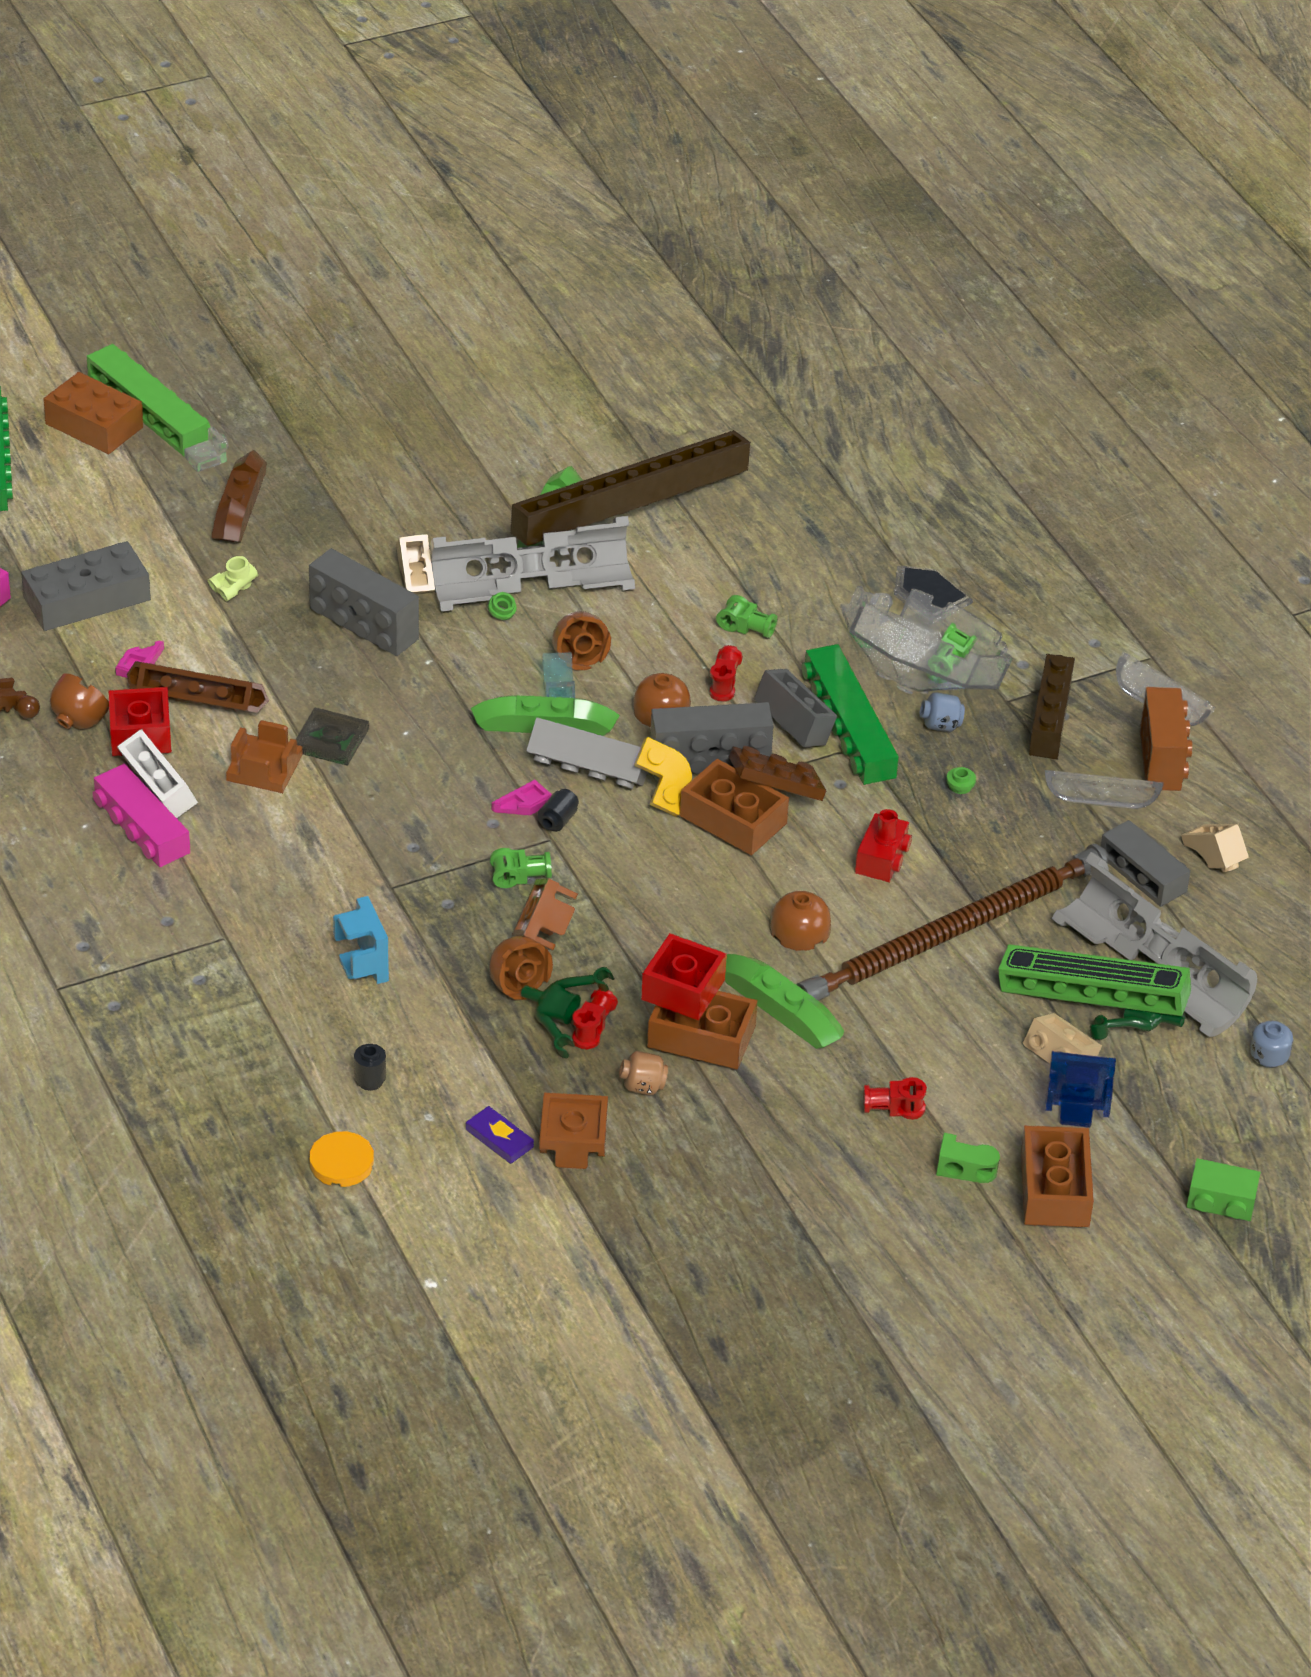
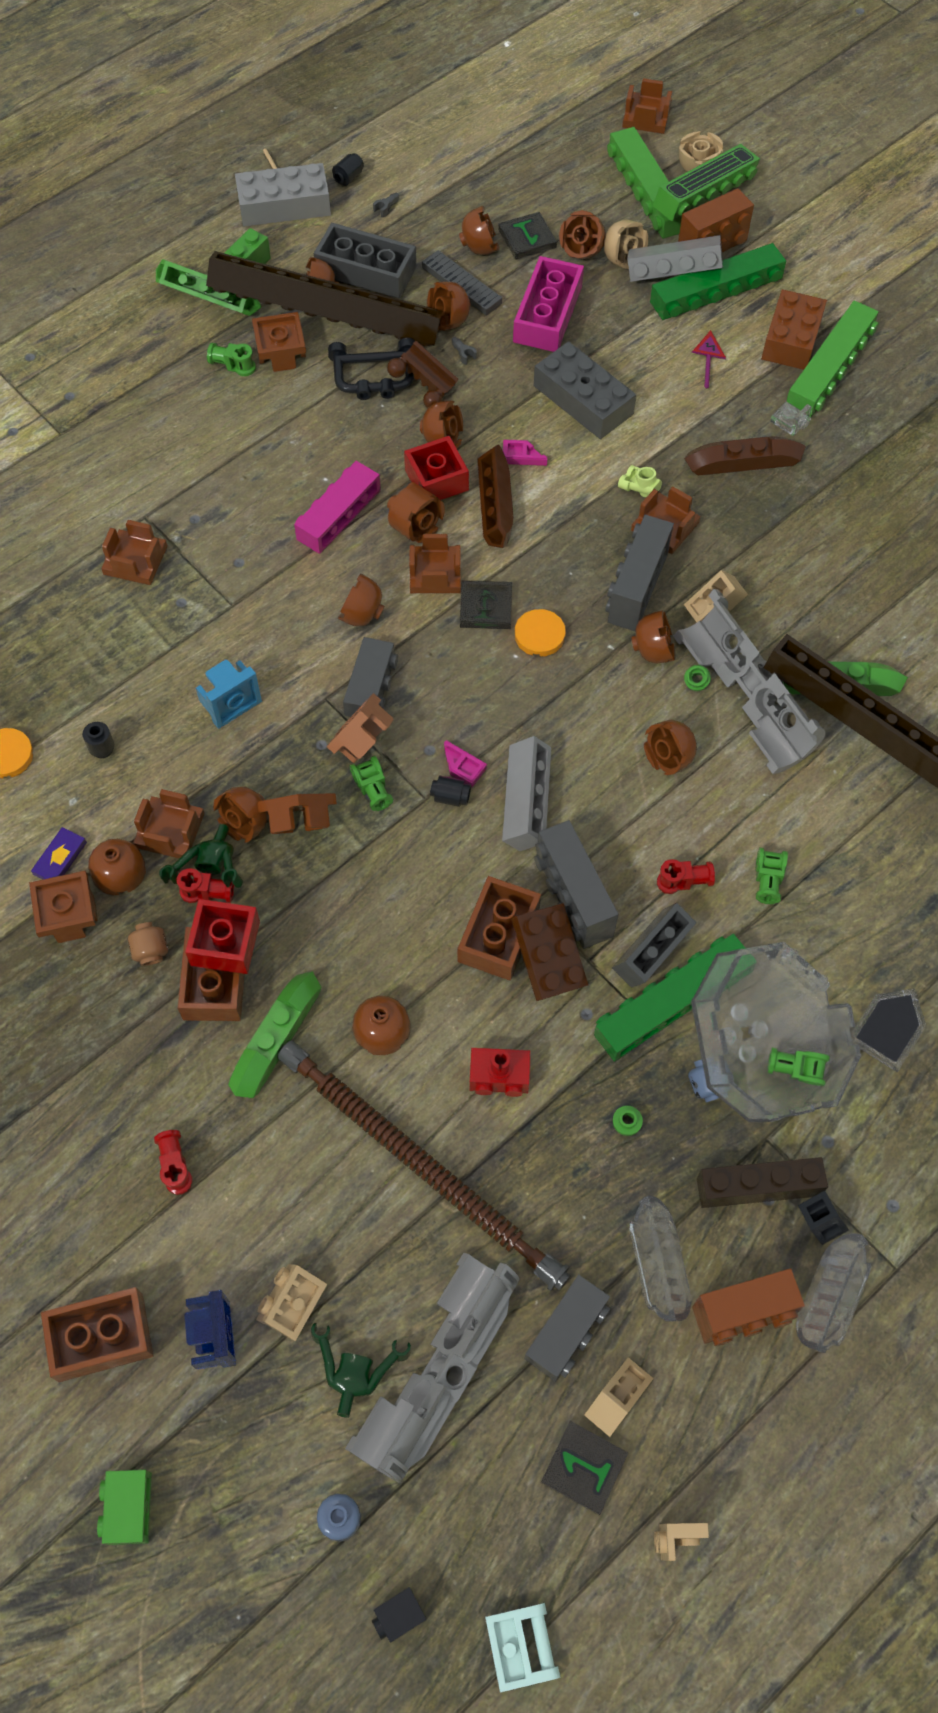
camera: 75 degrees right, 20 degrees up
white brick [117,729,198,818] -> none
bright green brick [471,695,620,736] -> none
clear light blue slope [542,652,575,698] -> none
dark orange cylinder [633,673,691,727] -> none
yellow plate [634,737,692,817] -> none
bright green leg [936,1133,1000,1183] -> none
bright green brick [998,944,1191,1016] -> none
none -> dark orange cylinder [88,838,146,895]
none -> dark orange panel [101,520,168,585]
none -> dark orange panel [133,789,205,858]
none -> nougat panel [327,693,394,763]
none -> dark orange cylinder [338,573,385,627]
none -> dark grey brick [343,637,398,717]
none -> dark orange brick [387,482,445,543]
none -> light orange tile [515,609,566,657]
none -> clear smoke tile [541,1421,628,1516]
none -> dark orange panel [631,487,701,554]
none -> dark orange cylinder [631,610,675,664]
none -> piece [692,330,726,389]
none -> black brick [798,1191,849,1245]

